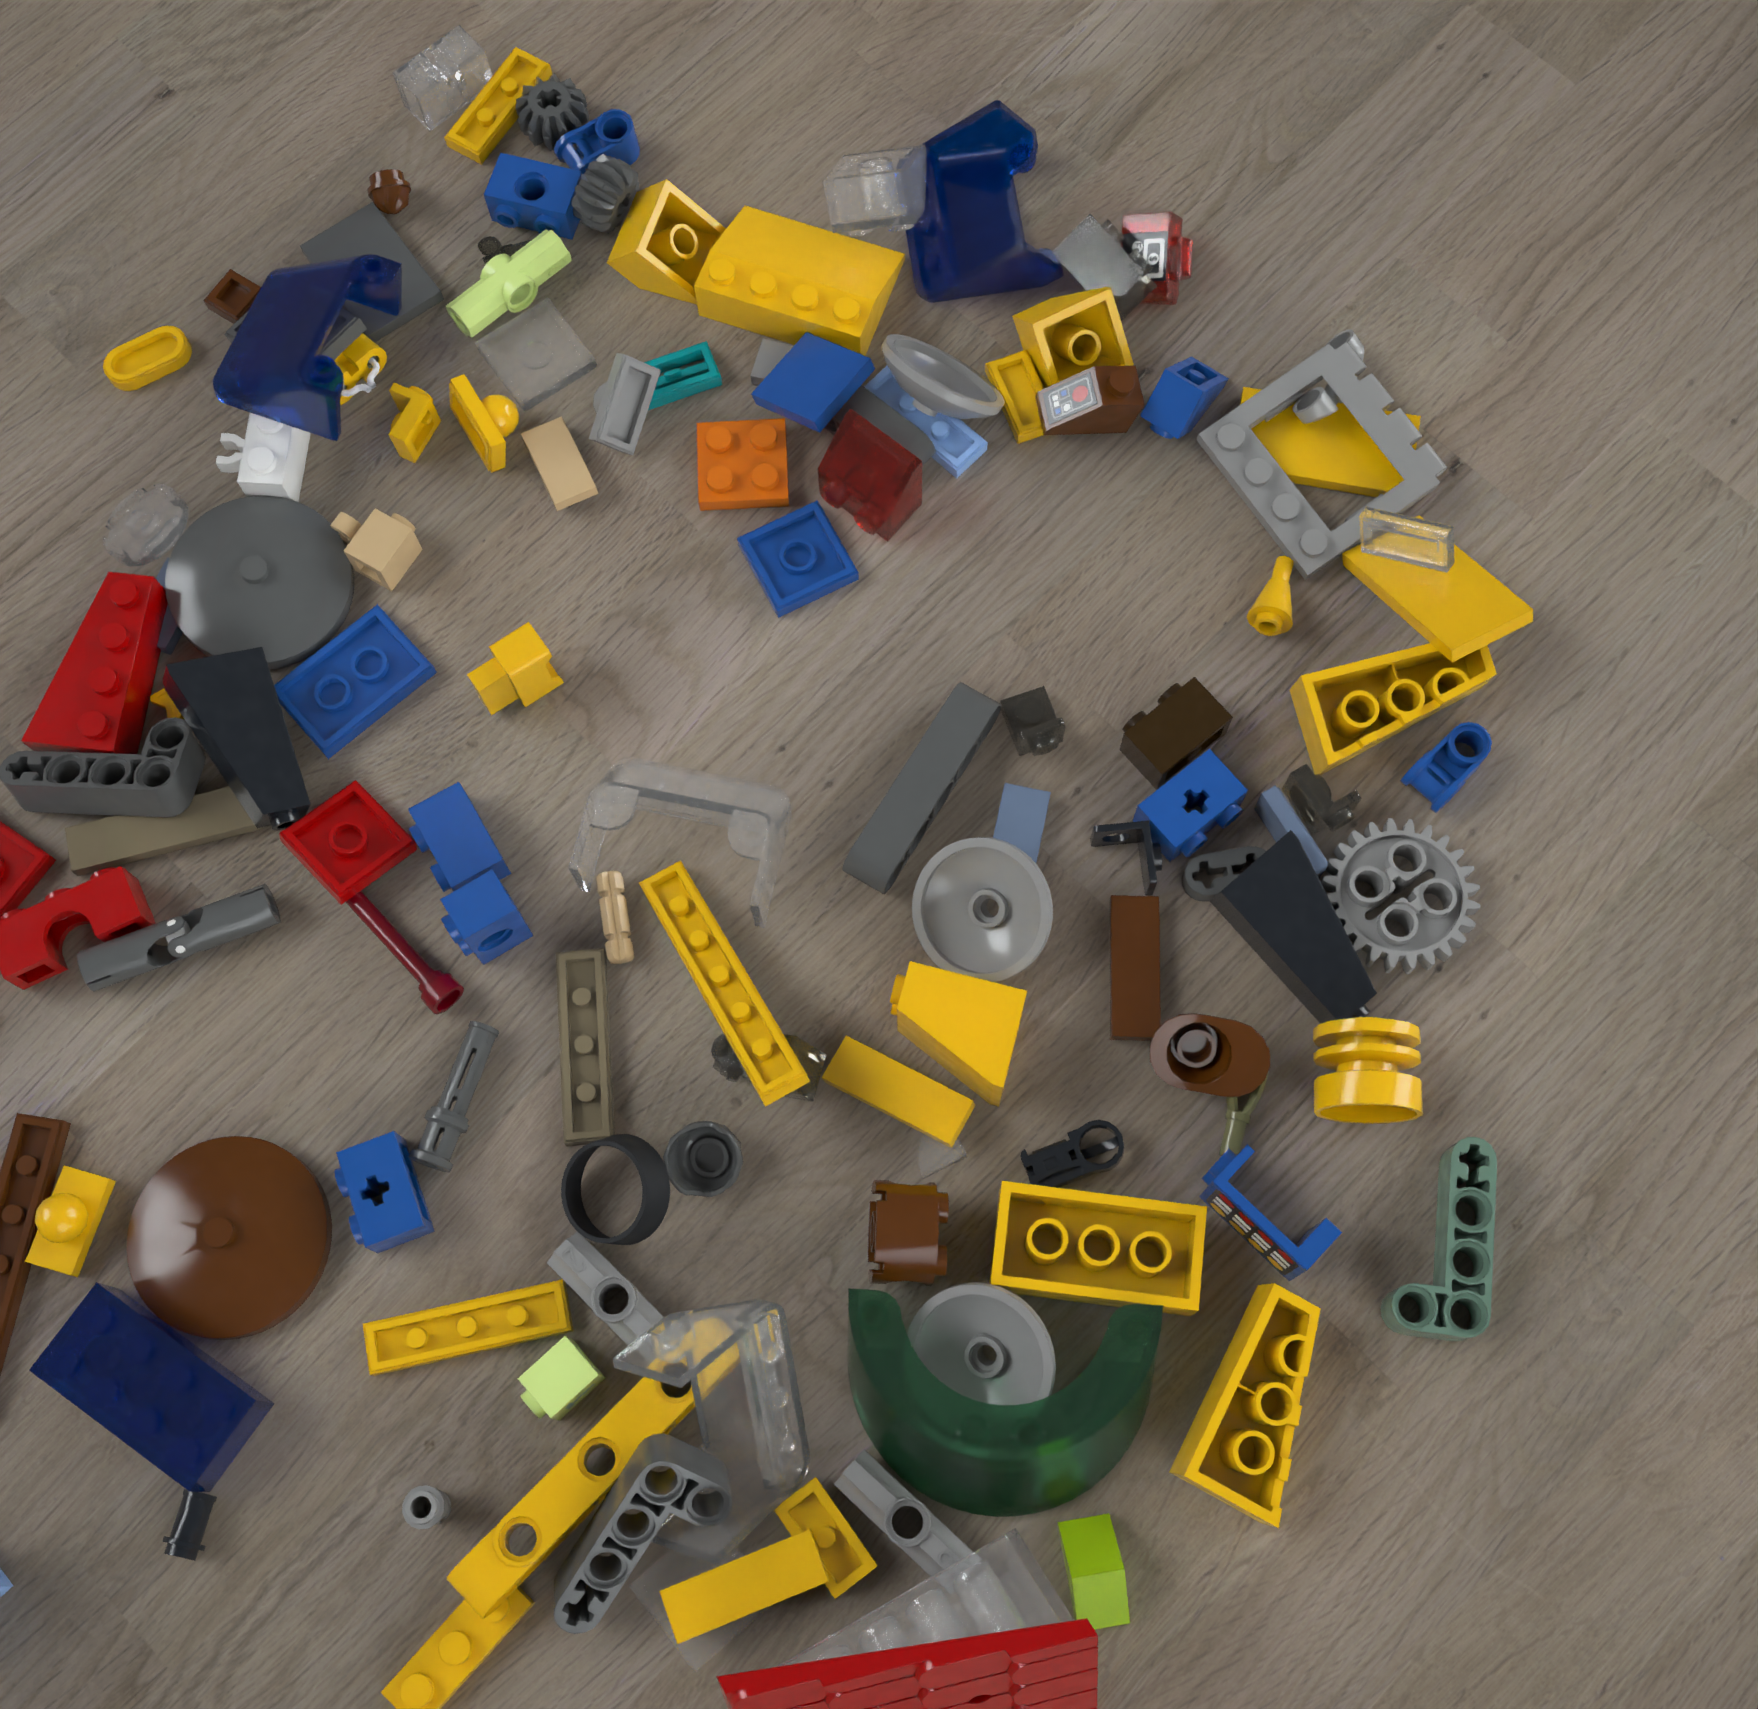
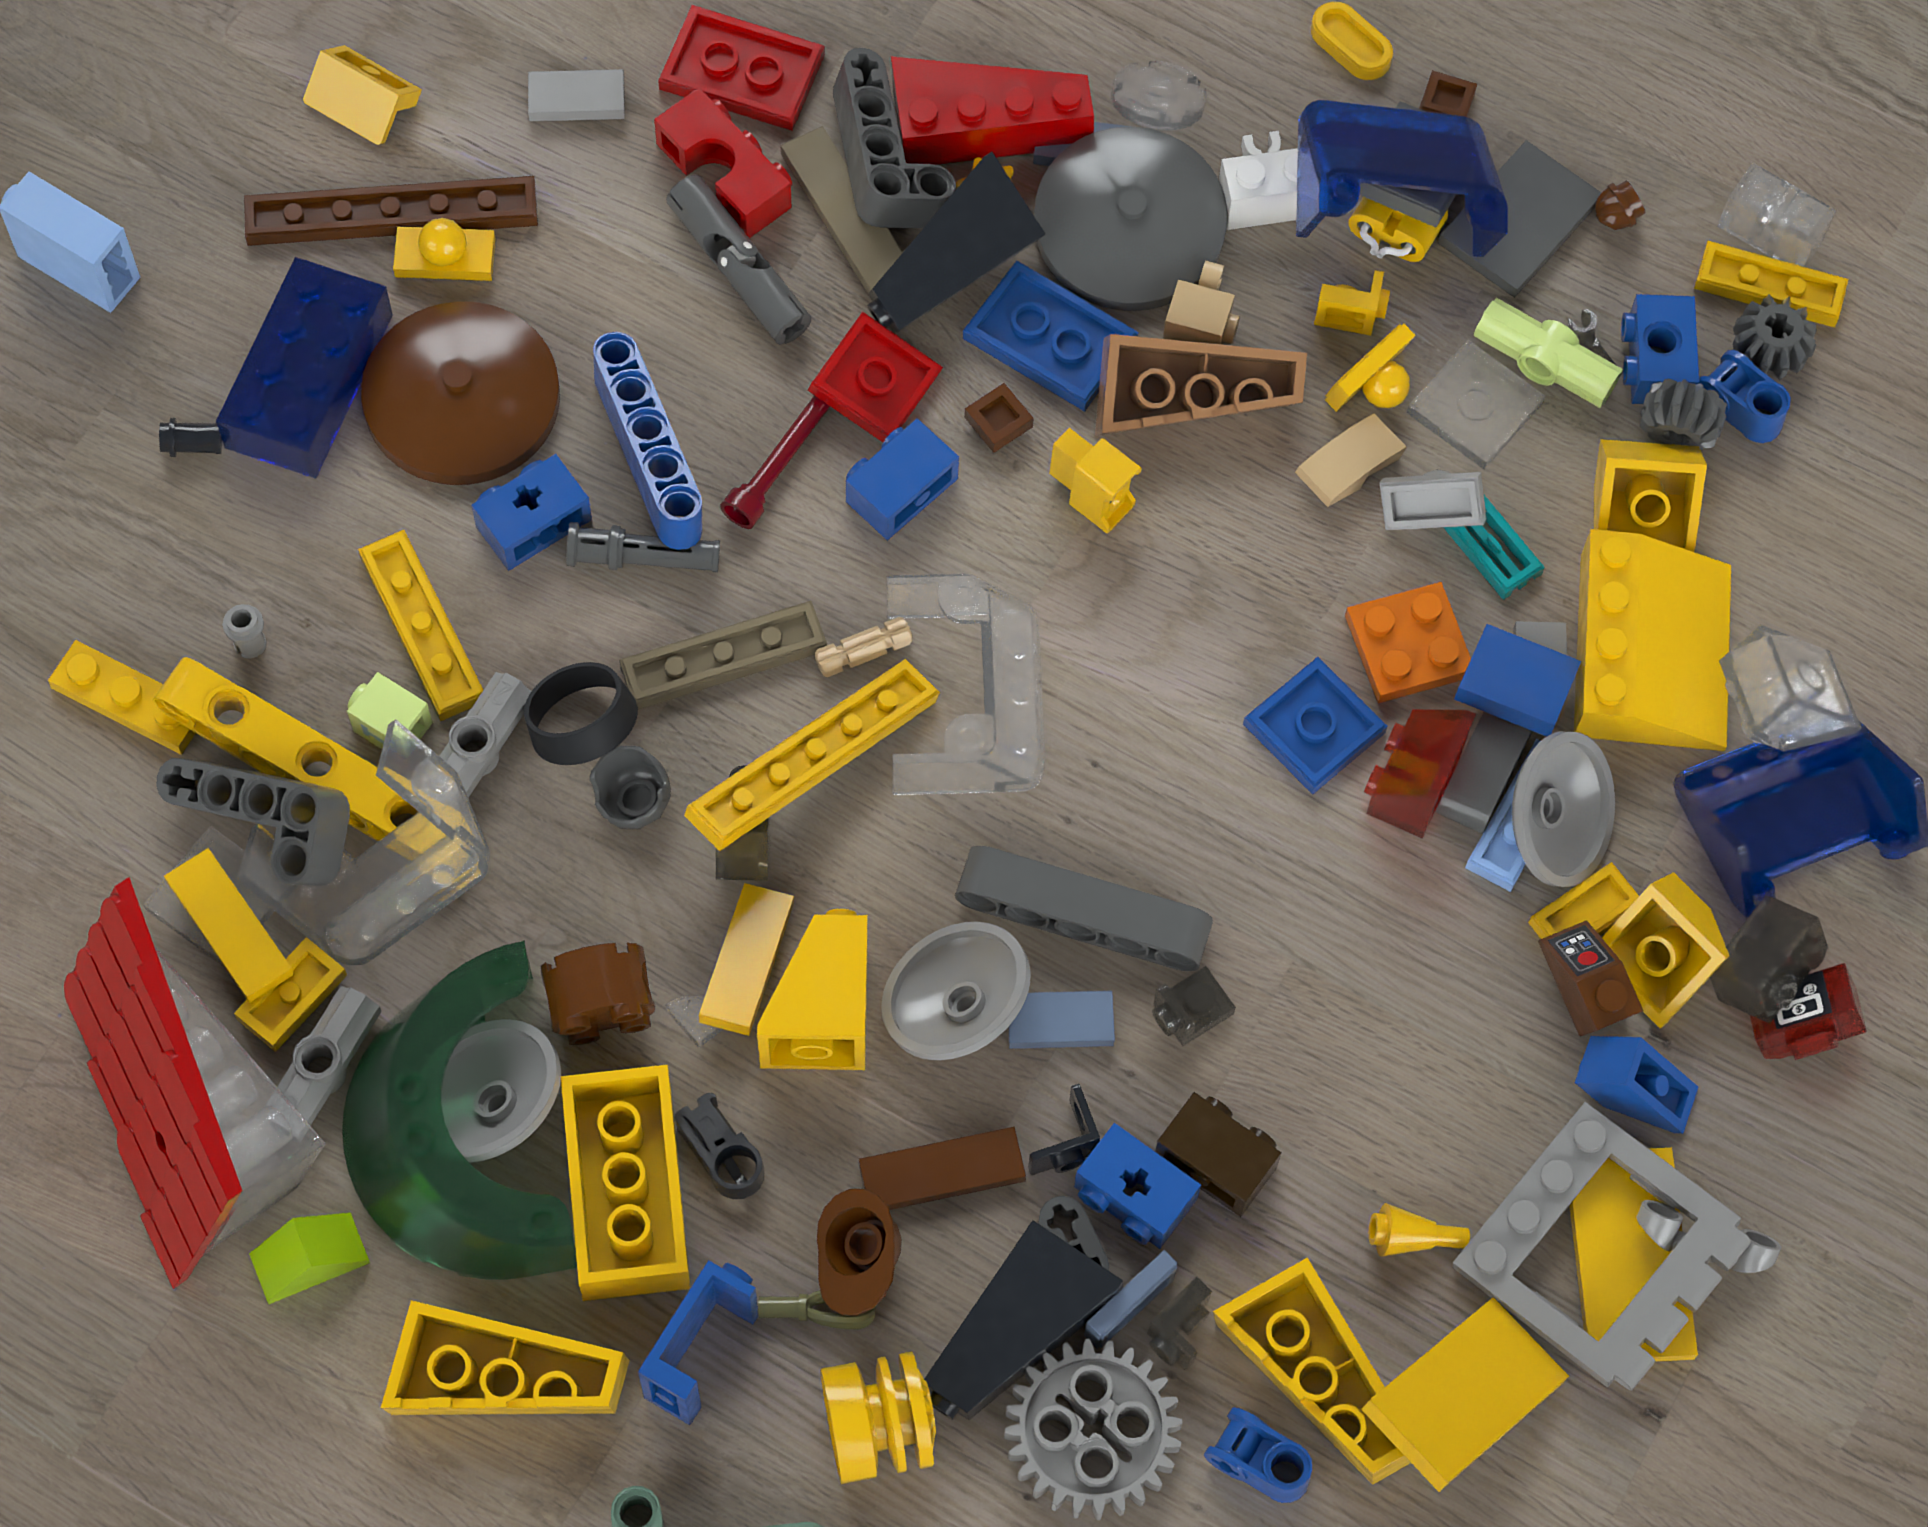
camera: 70 degrees right, 5 degrees down
blue brick [440,869,534,965] -> none
clear tile [1359,506,1455,573] -> none
none -> blue beam [593,331,702,550]
none -> reddish brown plate [964,383,1034,453]
none -> medium nougat wedge [1095,334,1307,436]

